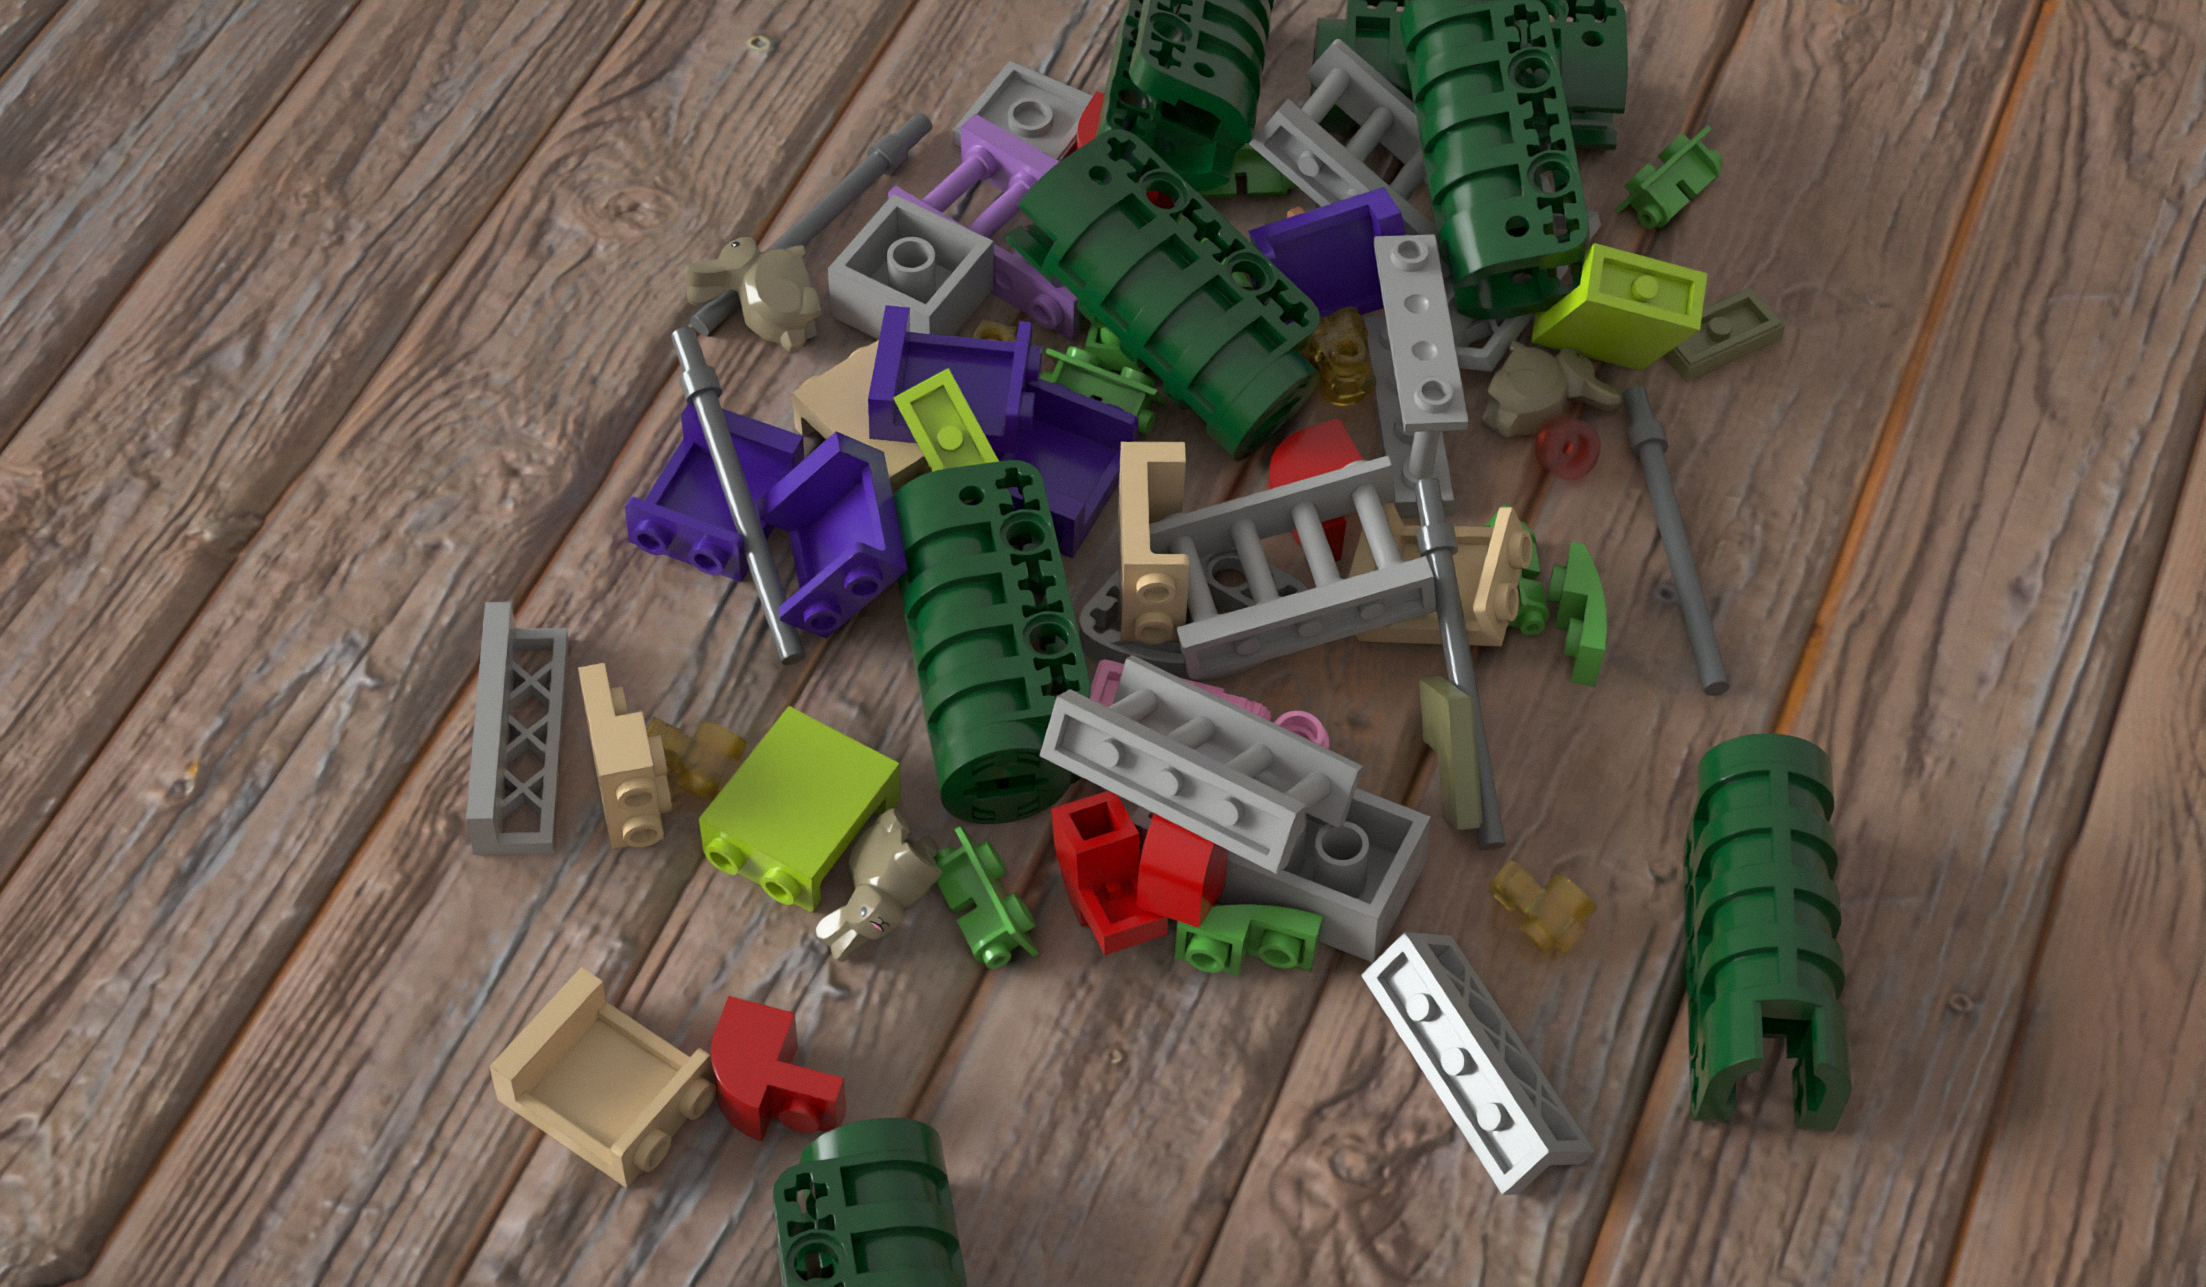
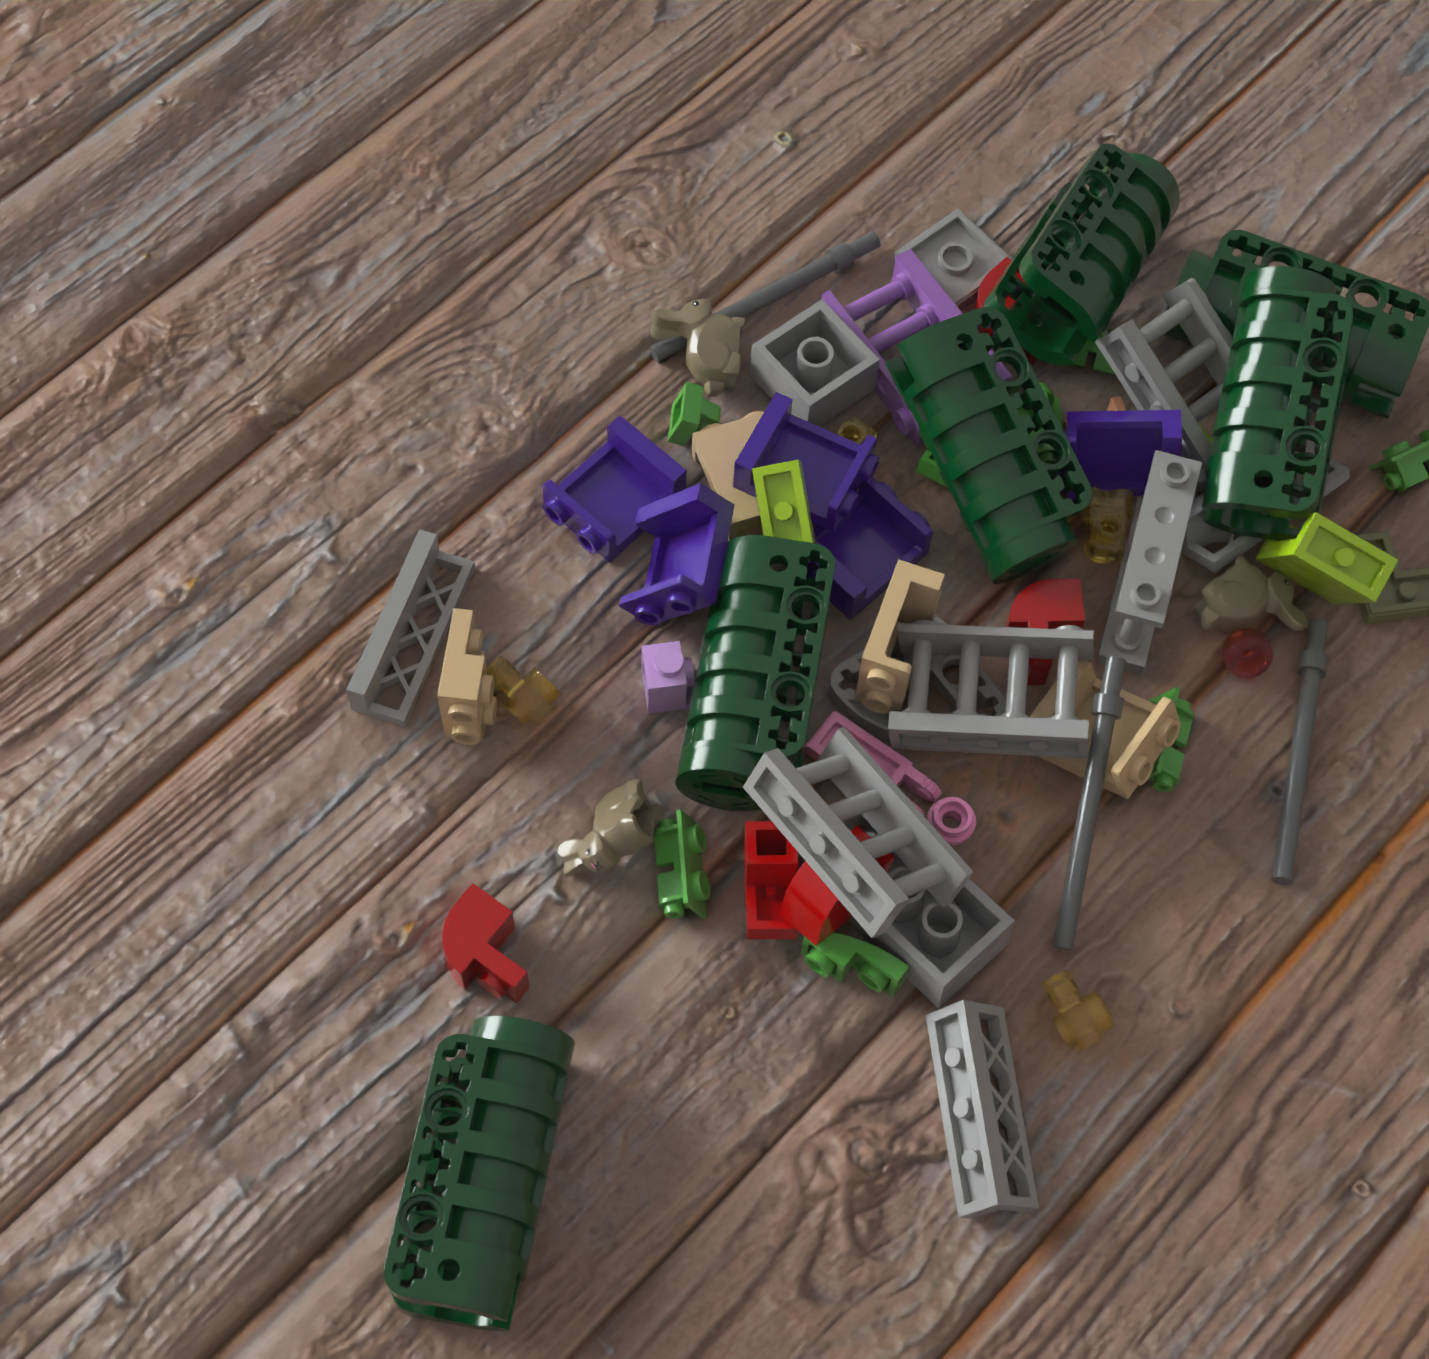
camera: 20 degrees right, 10 degrees up
tan panel [489,967,716,1188] -> none
dark grey bar [671,327,806,665] -> none
lime panel [699,706,901,912] -> none
bright green hinge [1040,346,1168,435] -> none
olive tile [1419,676,1482,830] -> none
bright green slope [1547,541,1607,687] -> none
dark green piece [1683,733,1852,1132] -> none
none -> lavender brick [641,641,695,714]
none -> bright green tile [667,382,721,446]

